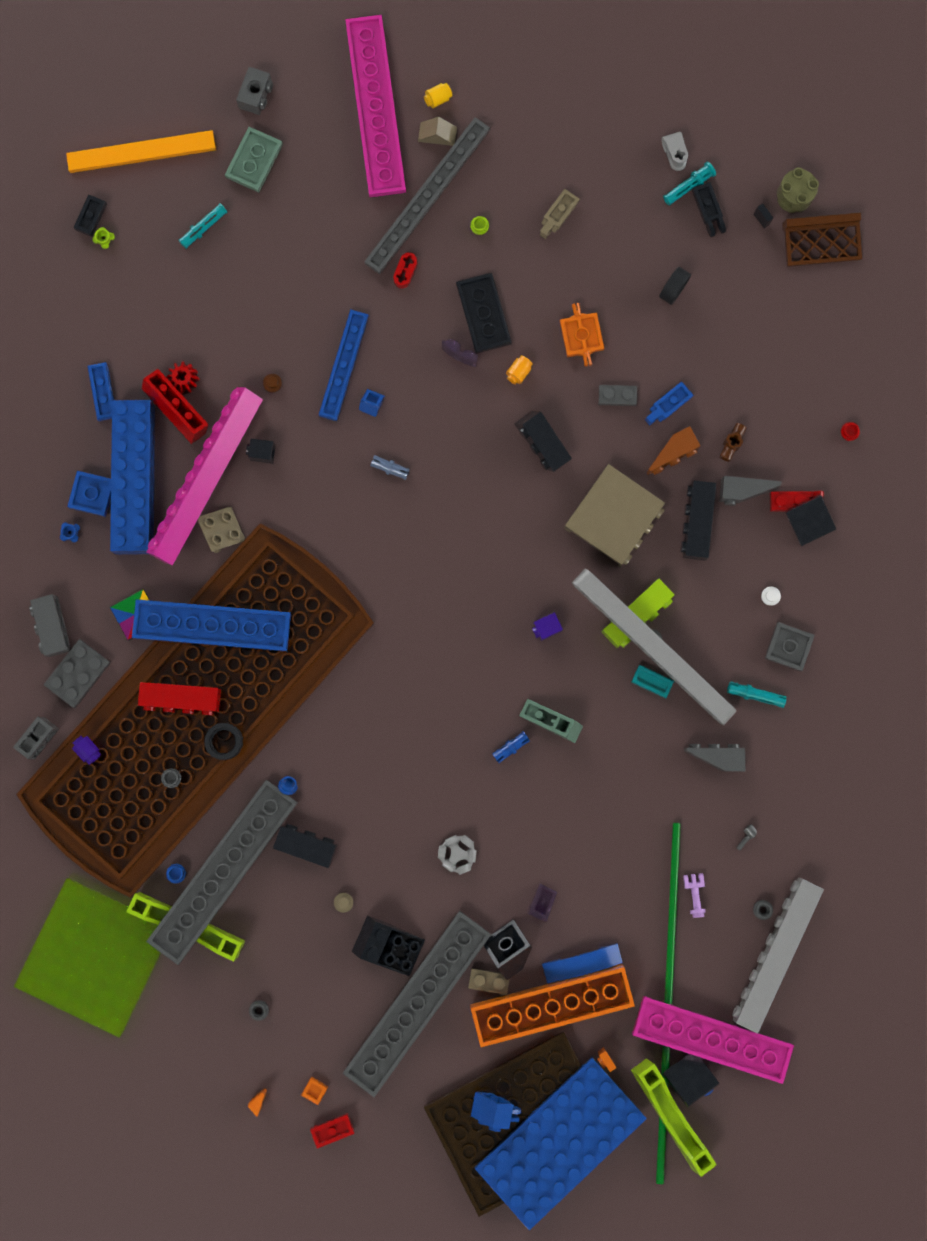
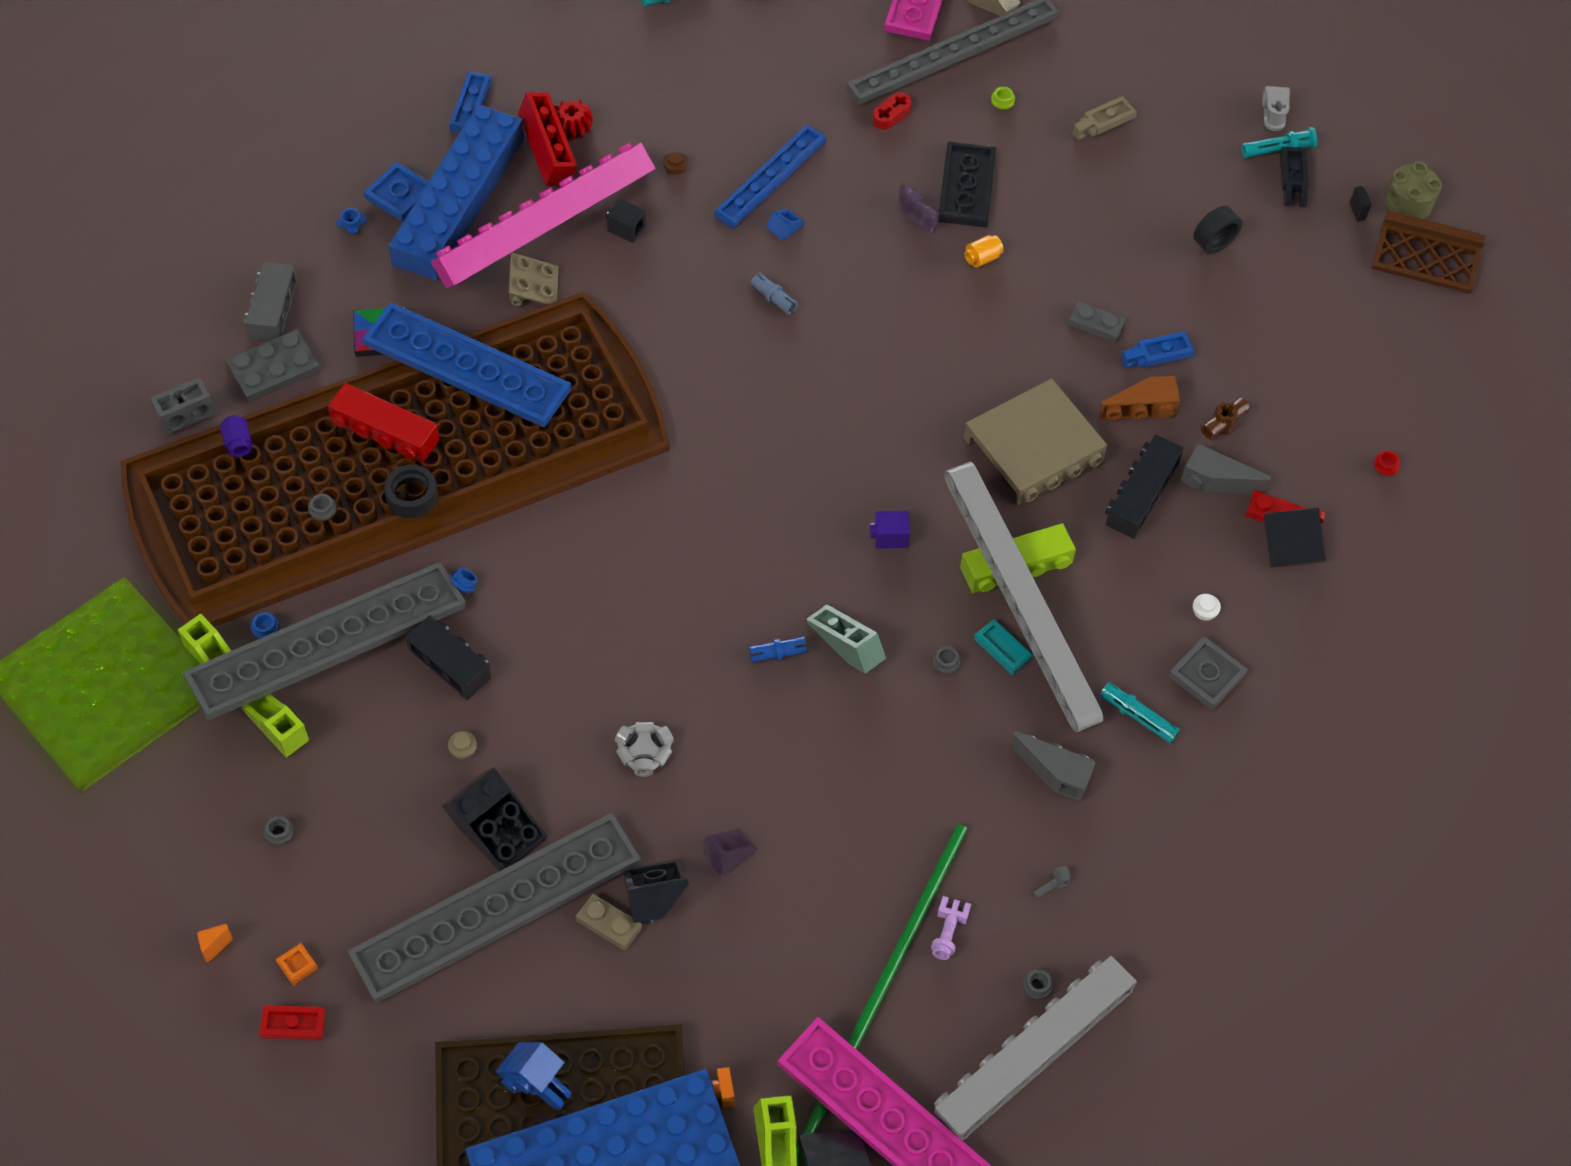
camera: 20 degrees right, 25 degrees down
orange brick [470,964,635,1047] -> none
black wedge [514,411,572,472] -> none
blue slope [542,943,623,983] -> none
orange plate [560,303,604,367] -> none
none -> dark grey plate [932,646,961,674]

